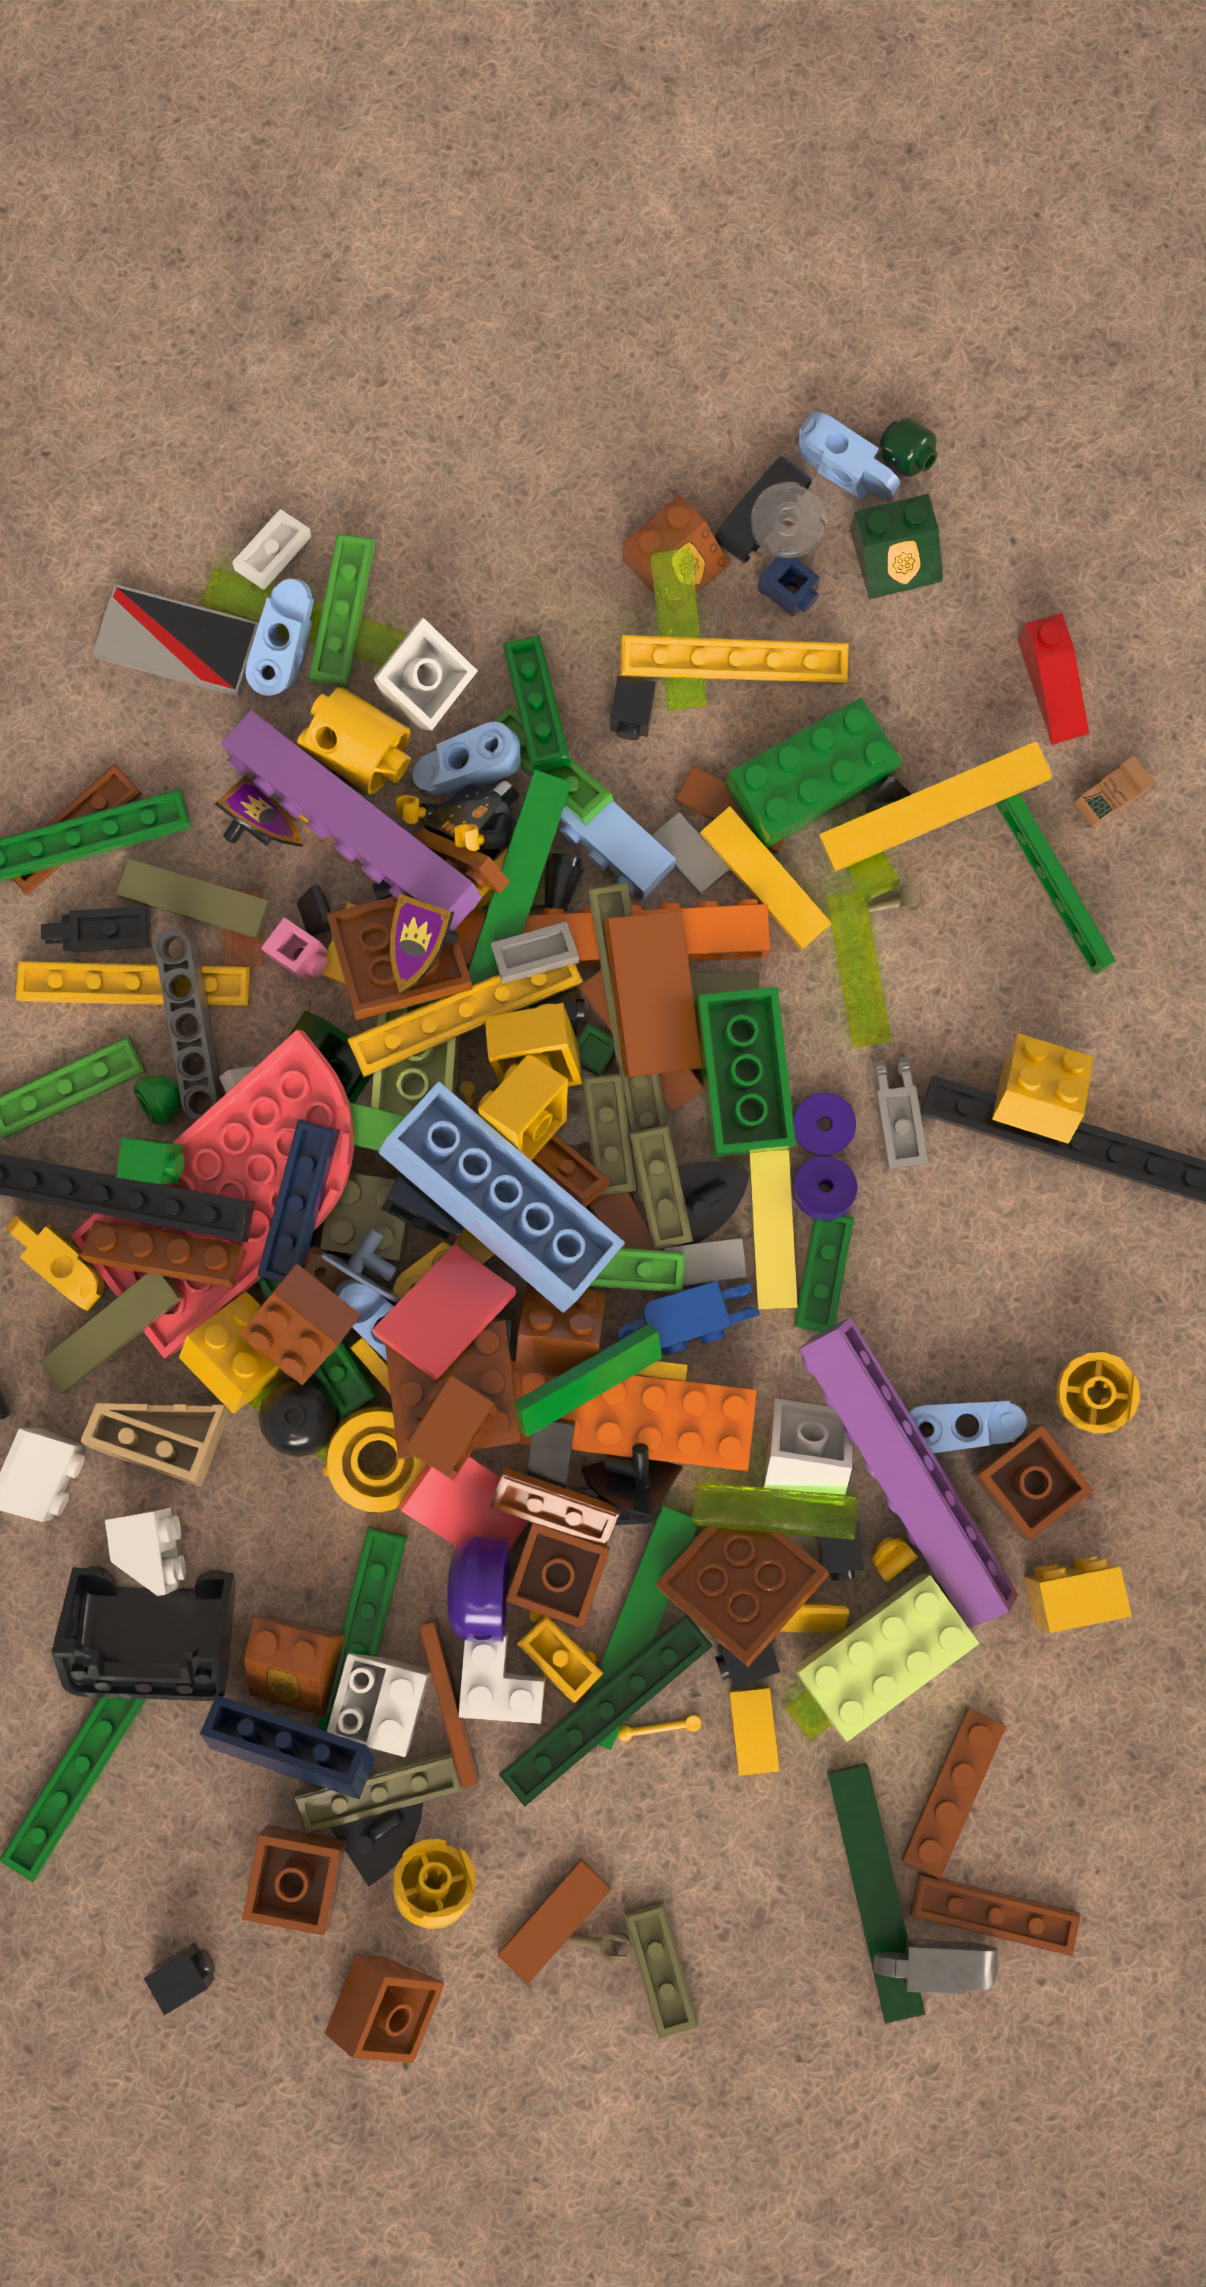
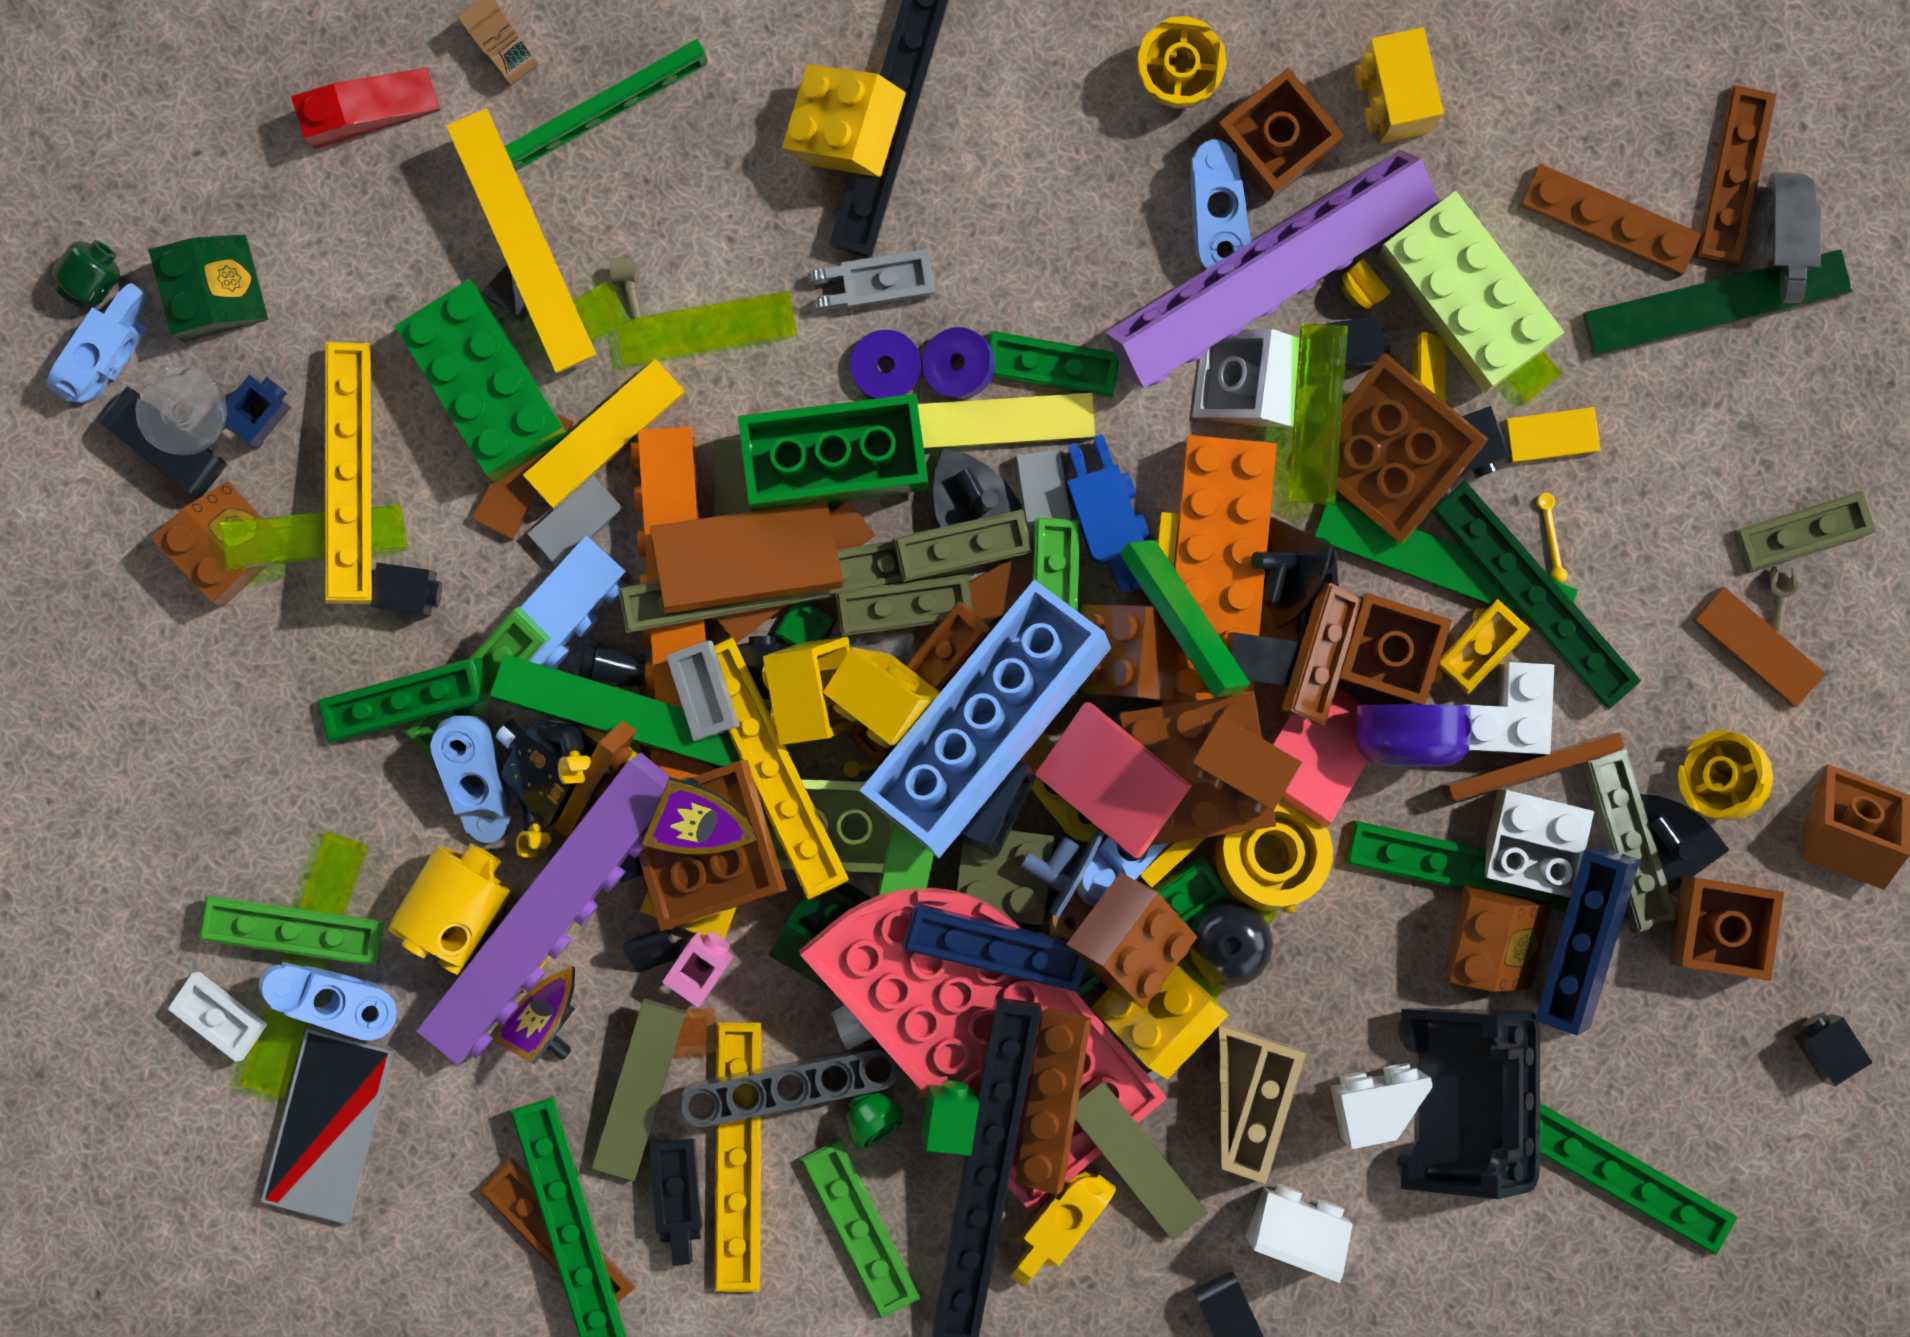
camera: 95 degrees left, 5 degrees up
white slope [373,618,478,730] -> none

